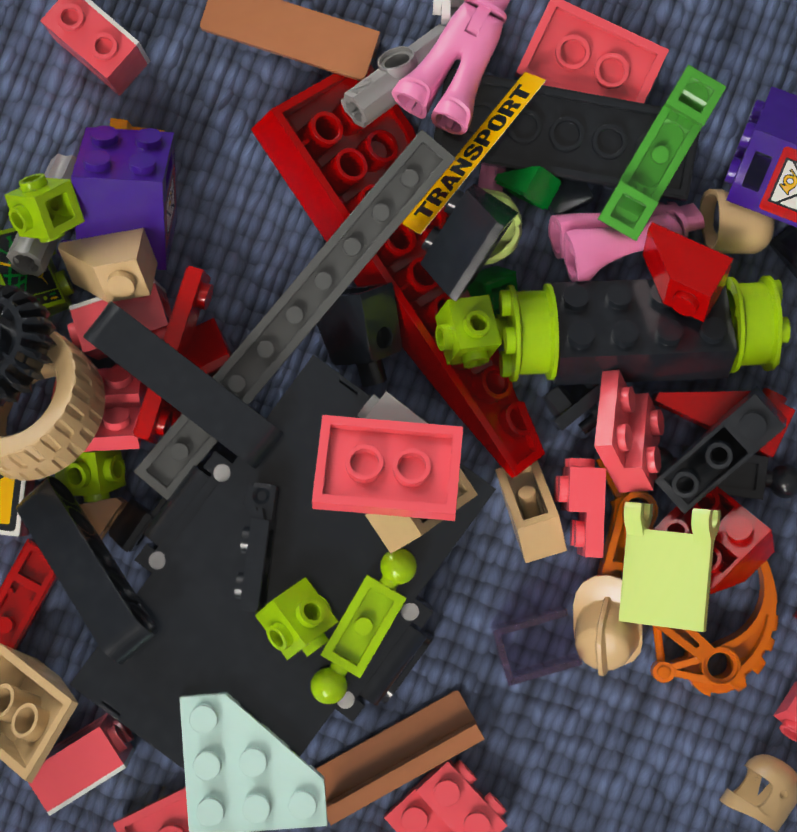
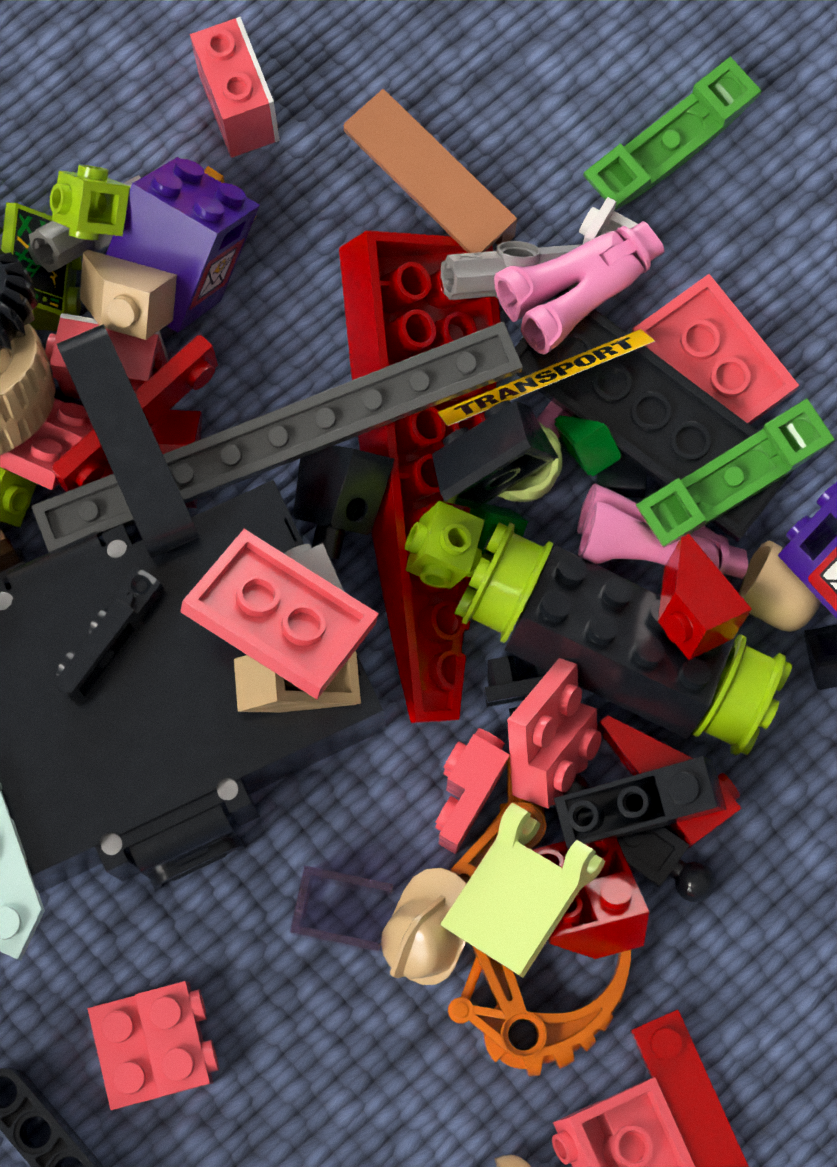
camera: 30 degrees right, 10 degrees down
lime brick [255,577,338,660] -> none
lime plate [310,548,417,704] -> none
nougat panel [315,690,485,825] -> none
tan slope [495,460,567,563] -> none

